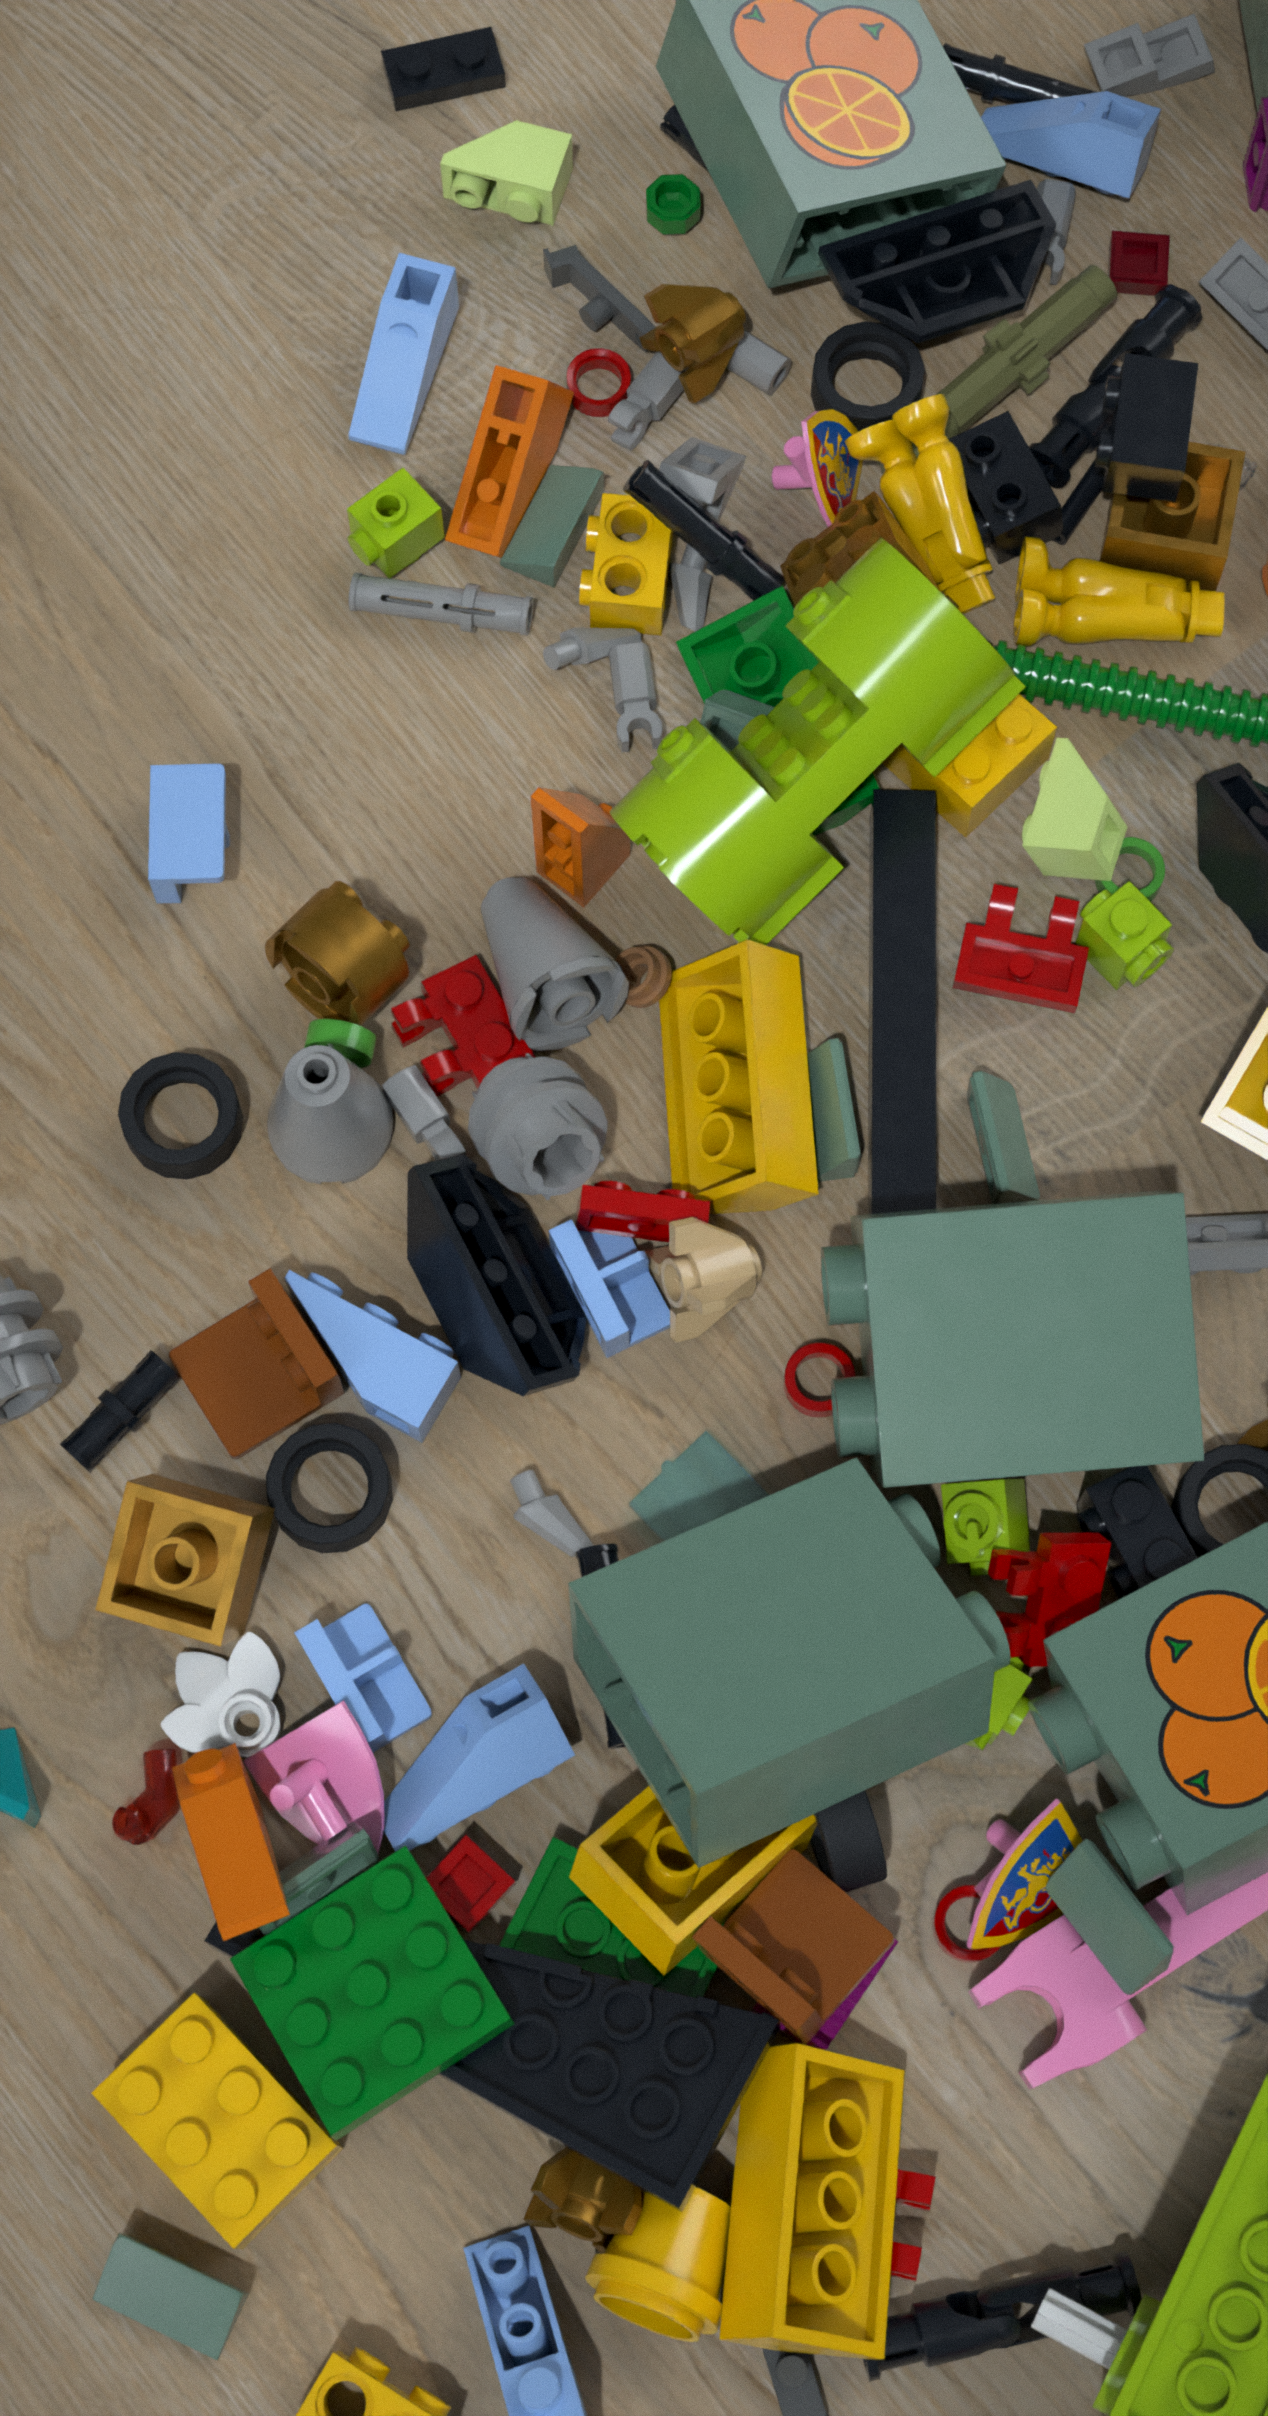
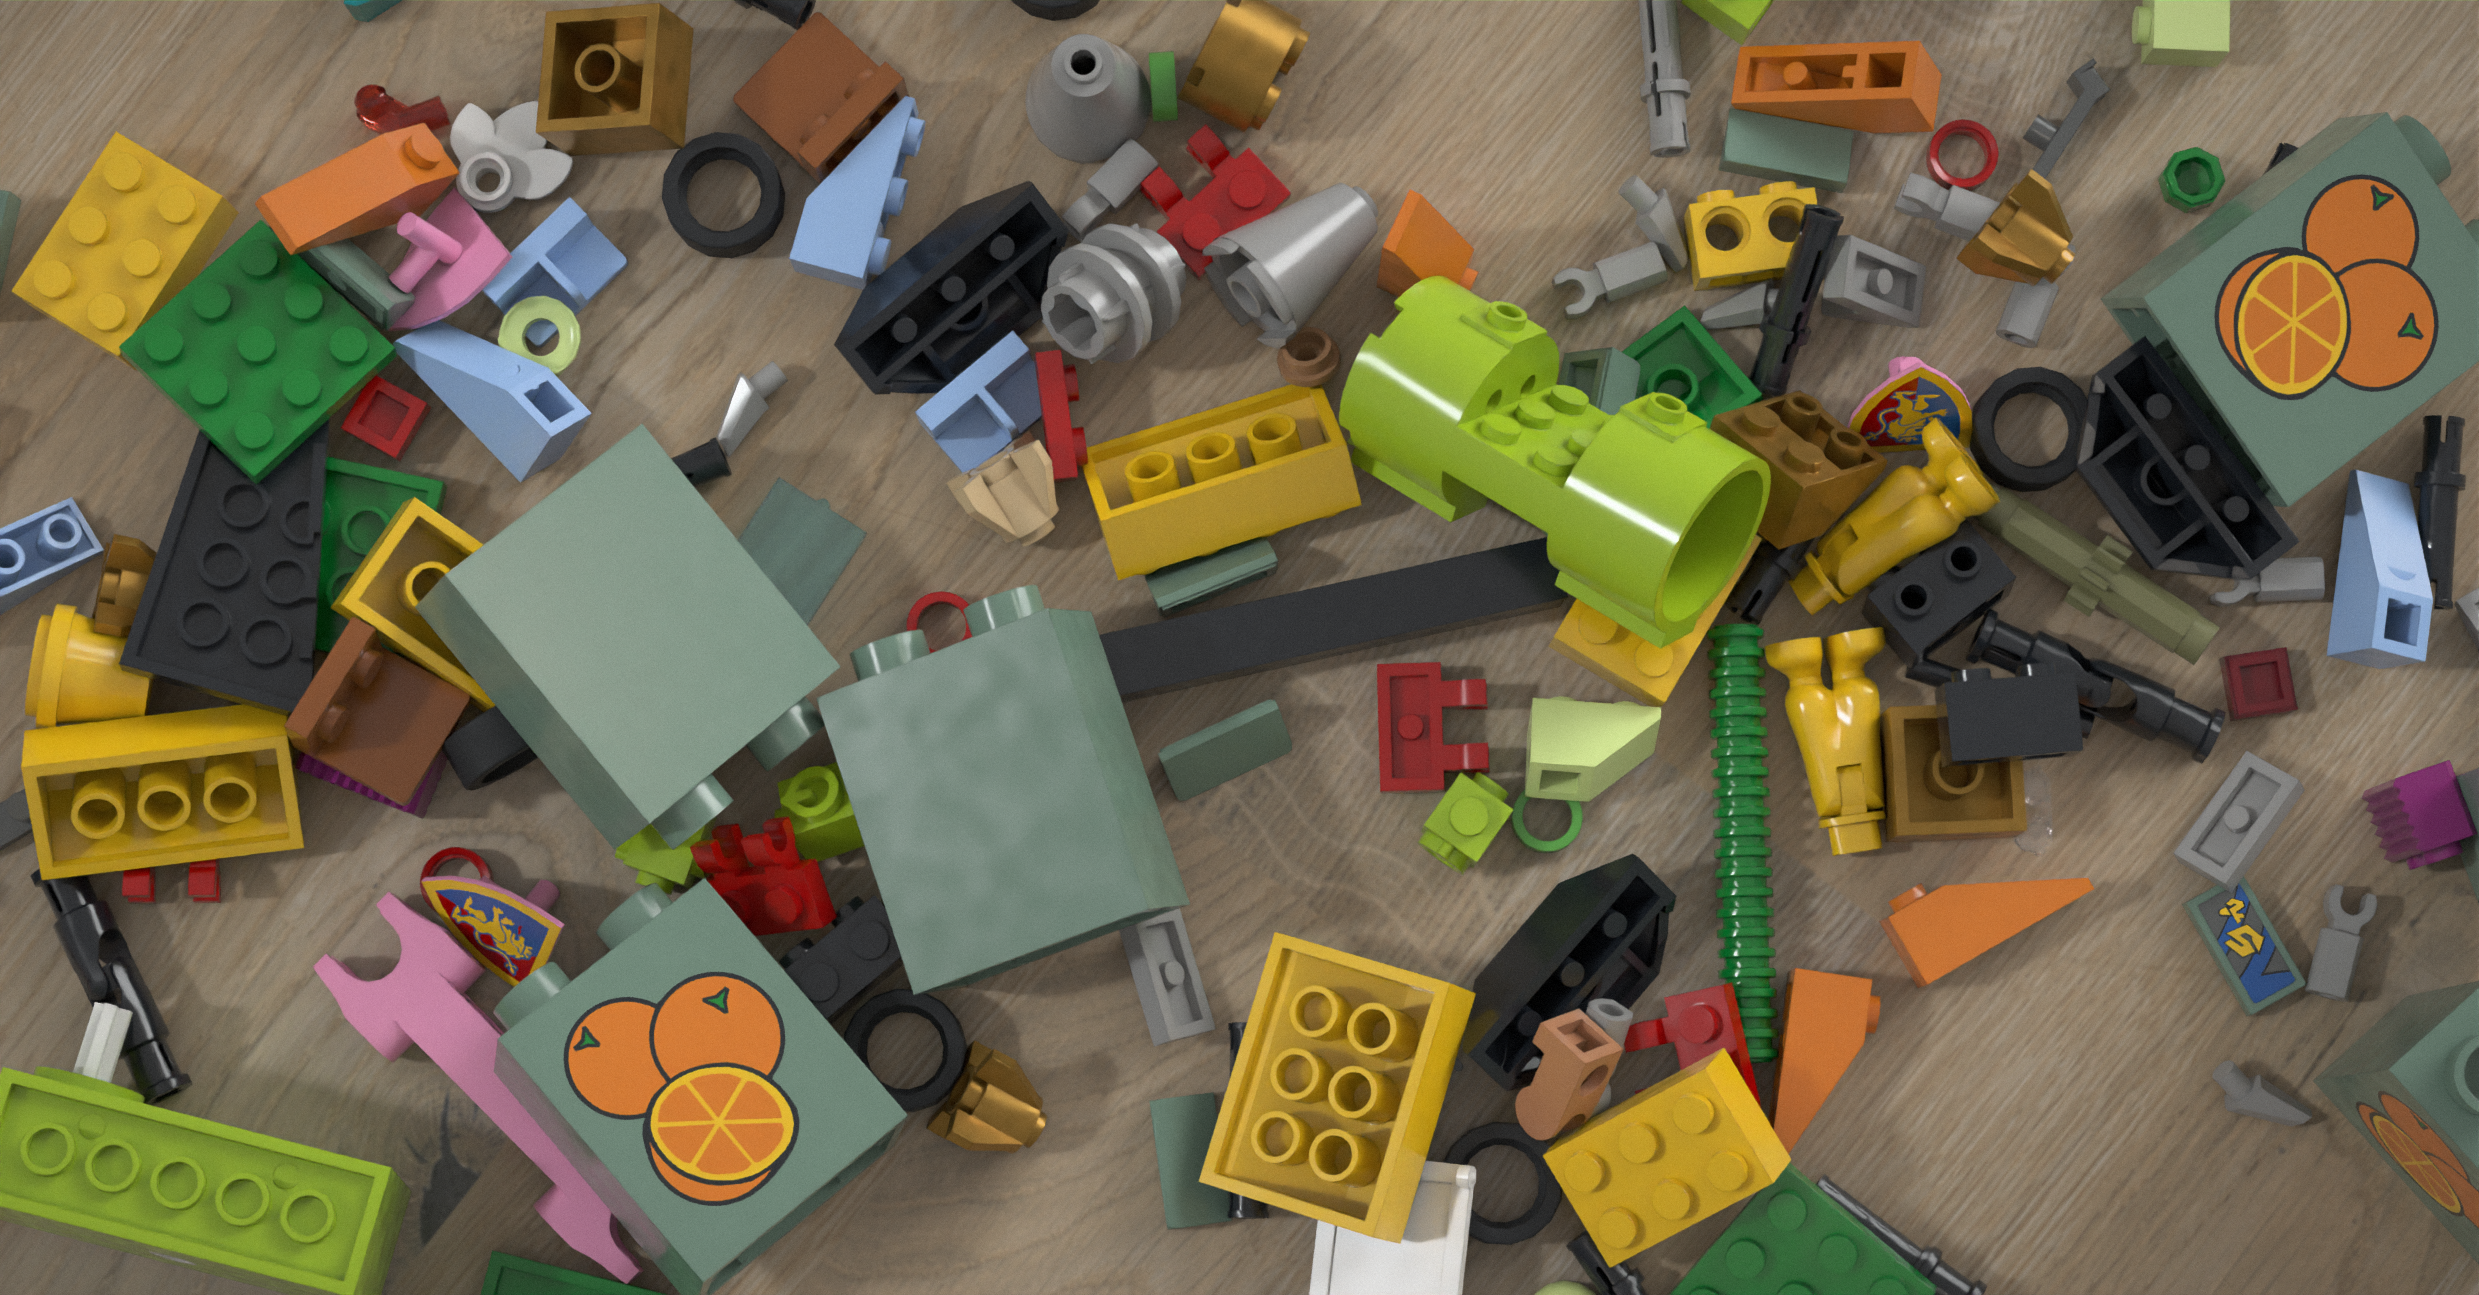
camera: 75 degrees right, 10 degrees up
sand green slope [1046,1839,1174,1995] -> none
none -> yellowish green piece [498,296,581,377]

